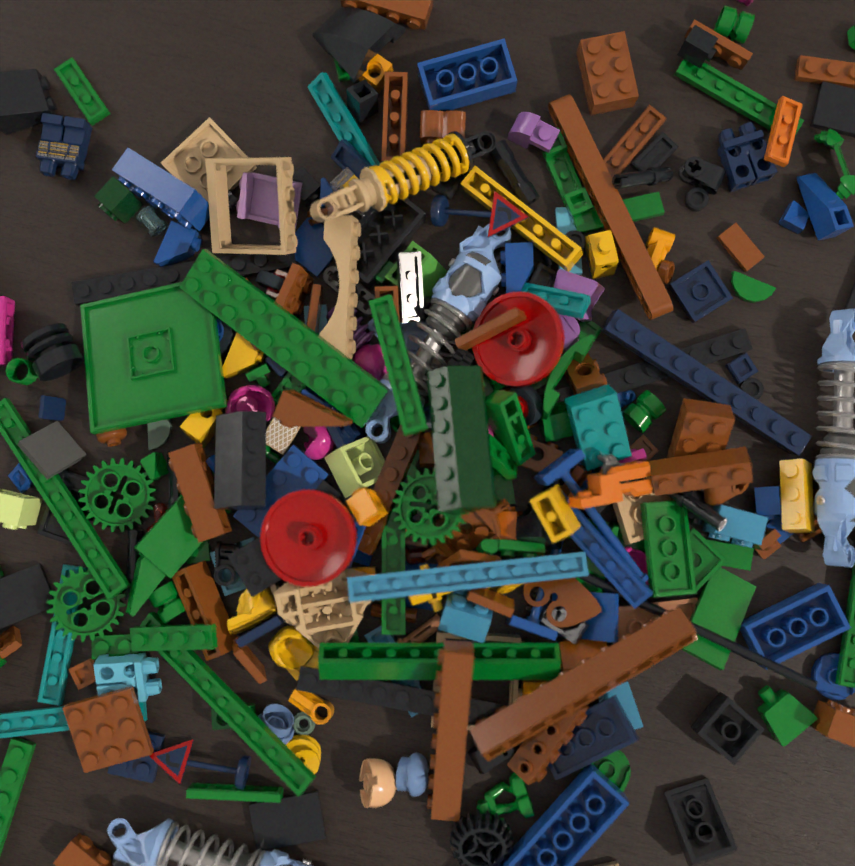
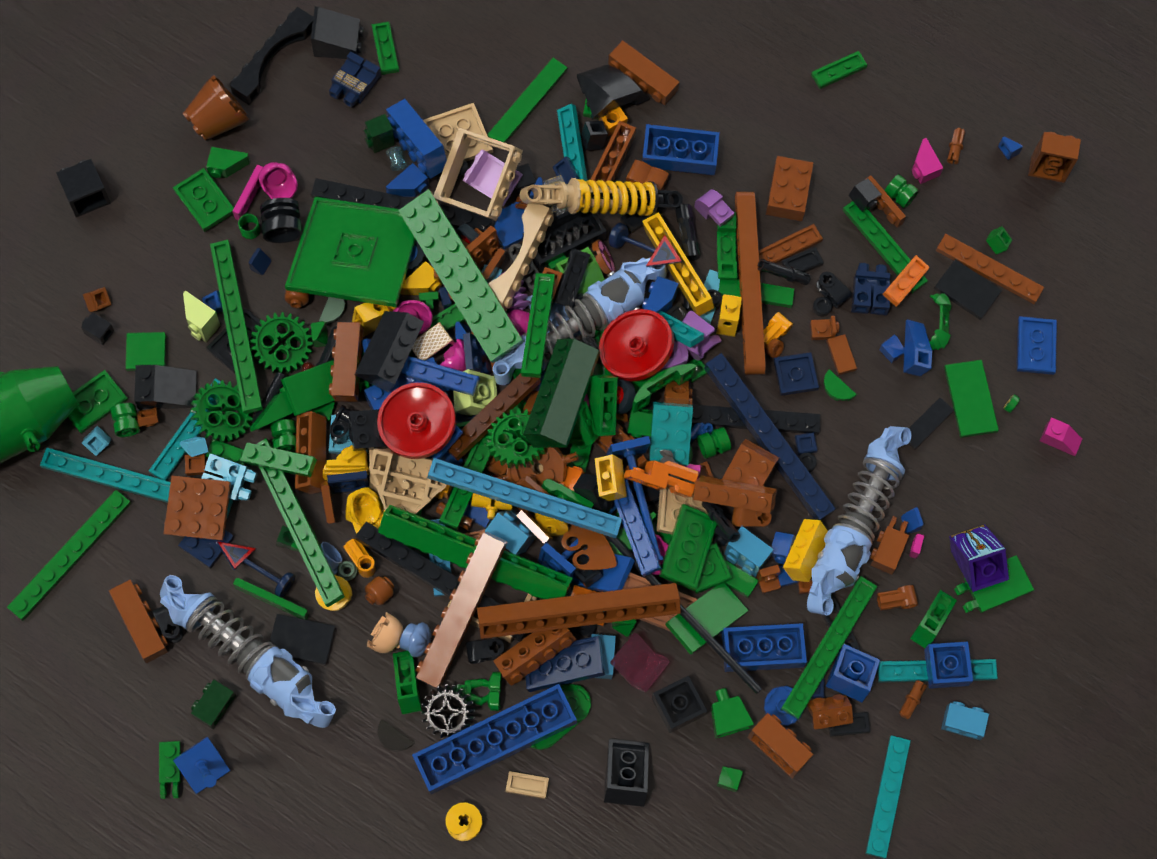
camera: 10 degrees right, 15 degrees down
dark grey tile [18,421,87,480] -> none
dark orange slope [273,389,353,428] -> none
light orange brick [346,488,388,527] -> none
dark orange tile [454,308,527,350] -> none
none -> medium azure slope [180,436,208,457]
none -> dark pink piece [259,162,298,199]
none -> dark orange head [365,576,394,606]
none -> green slope [393,651,422,715]
none -> blue tile [401,356,480,396]
none -> green tile [487,58,568,143]
none -> dark orange tile [592,239,616,276]
none -> clear pink bracket [610,633,670,692]
none -> green slope [717,766,743,792]
none -> dark orange bracket [810,316,839,340]

